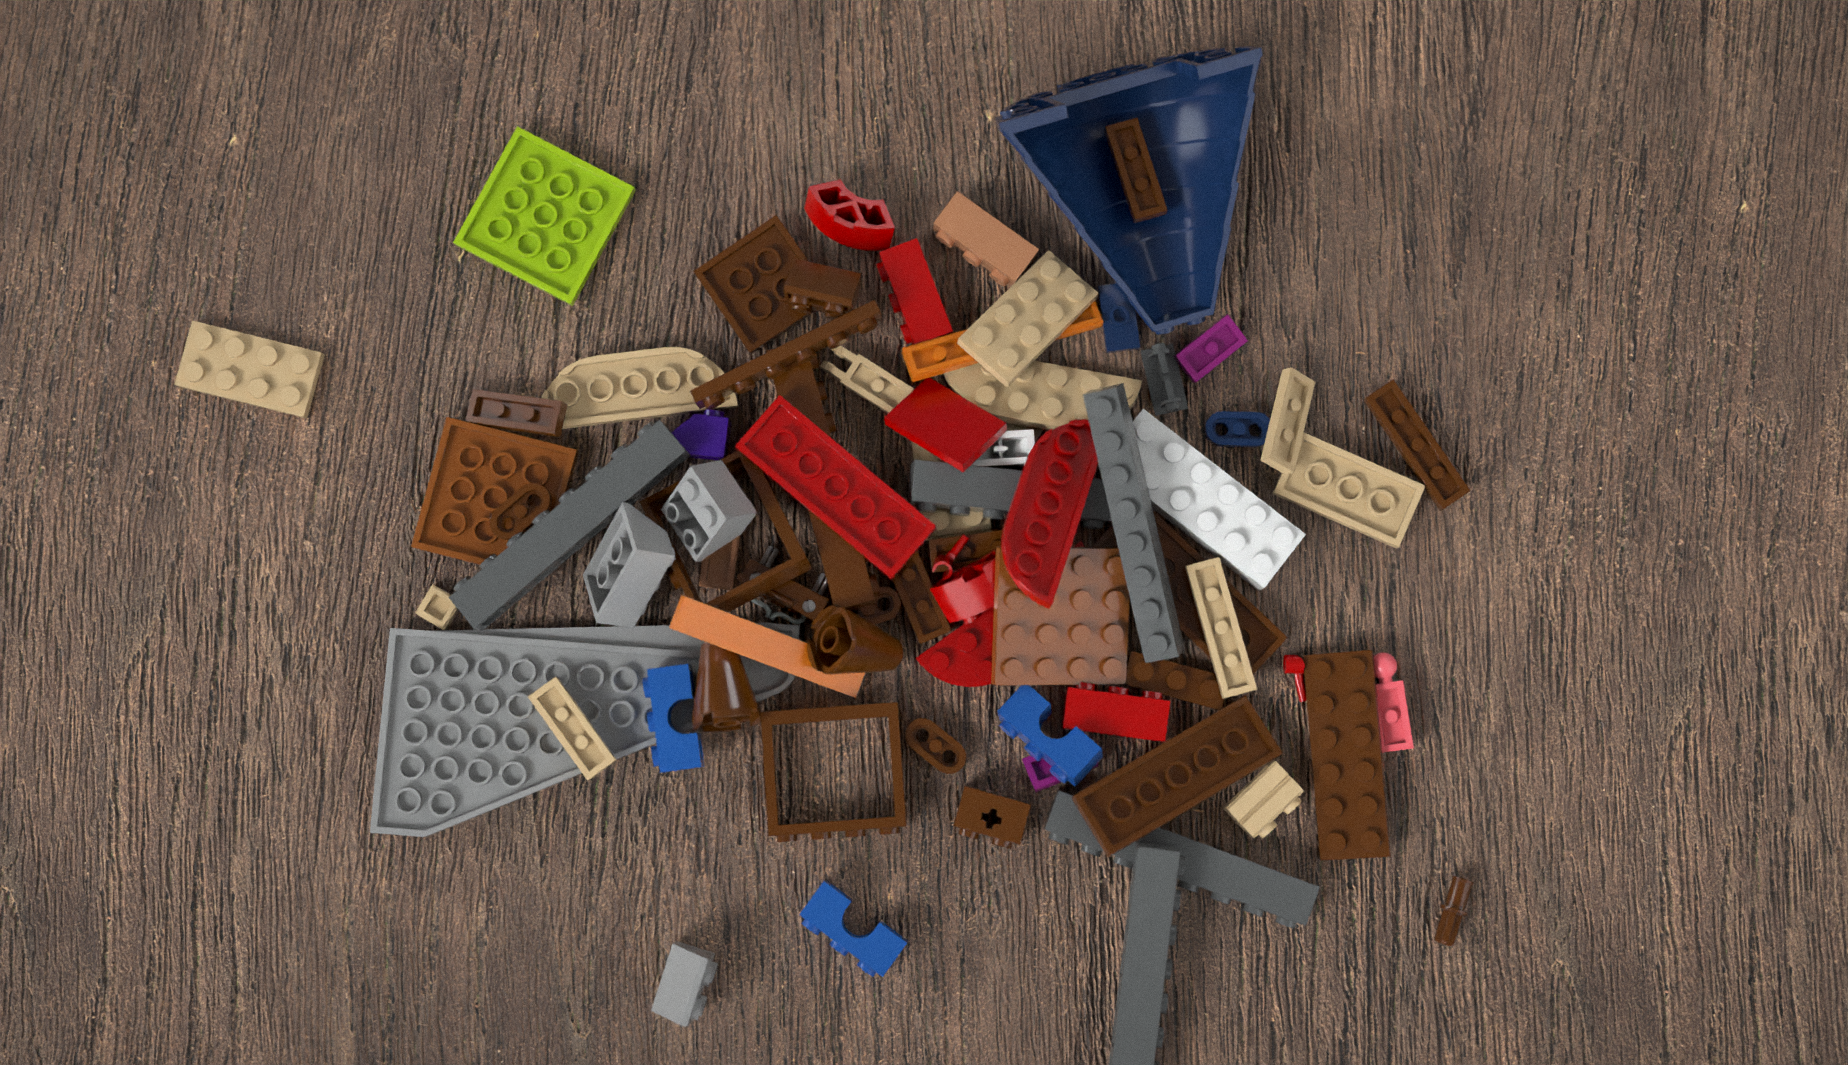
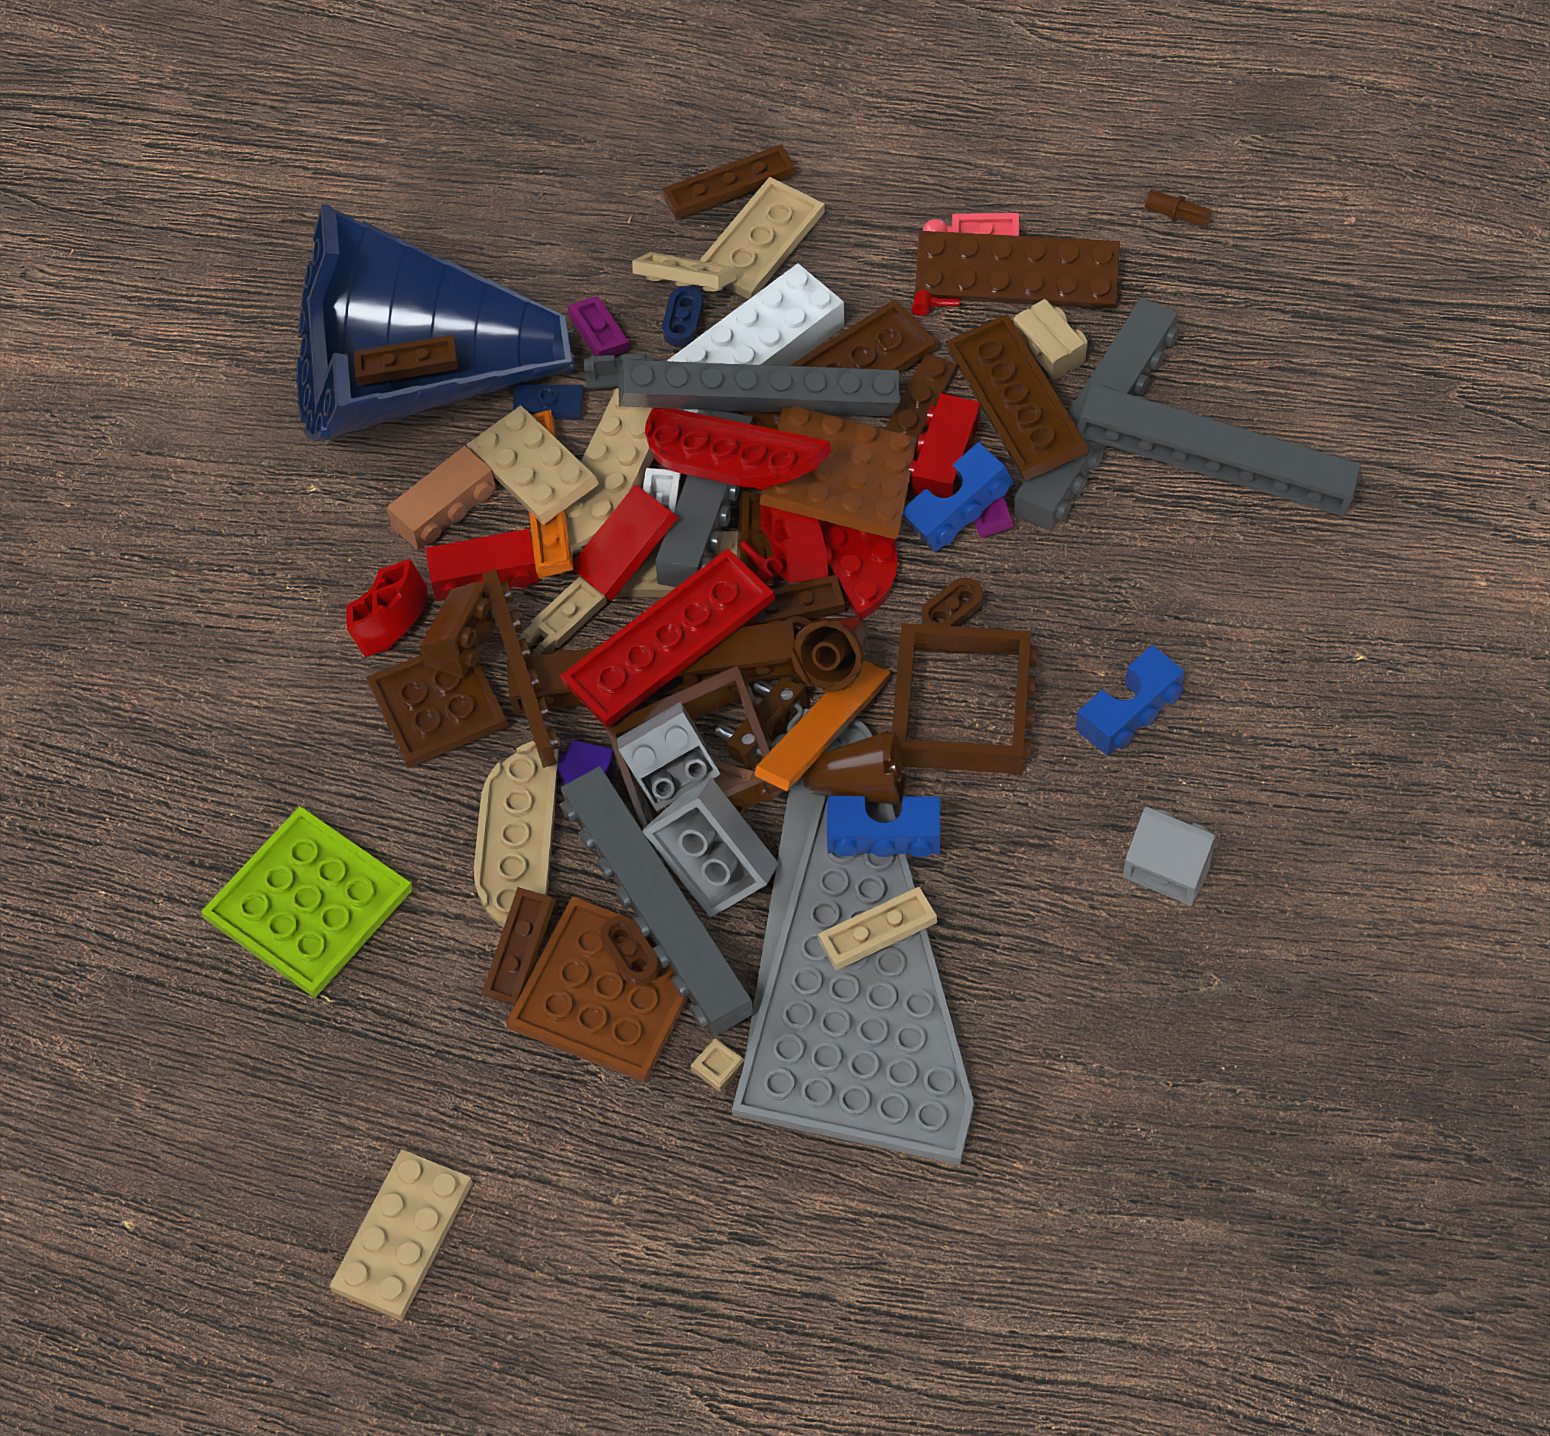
camera: 80 degrees left, 25 degrees down
reddish brown brick [953,785,1031,849] -> none
tan plate [1185,557,1257,699] -> none

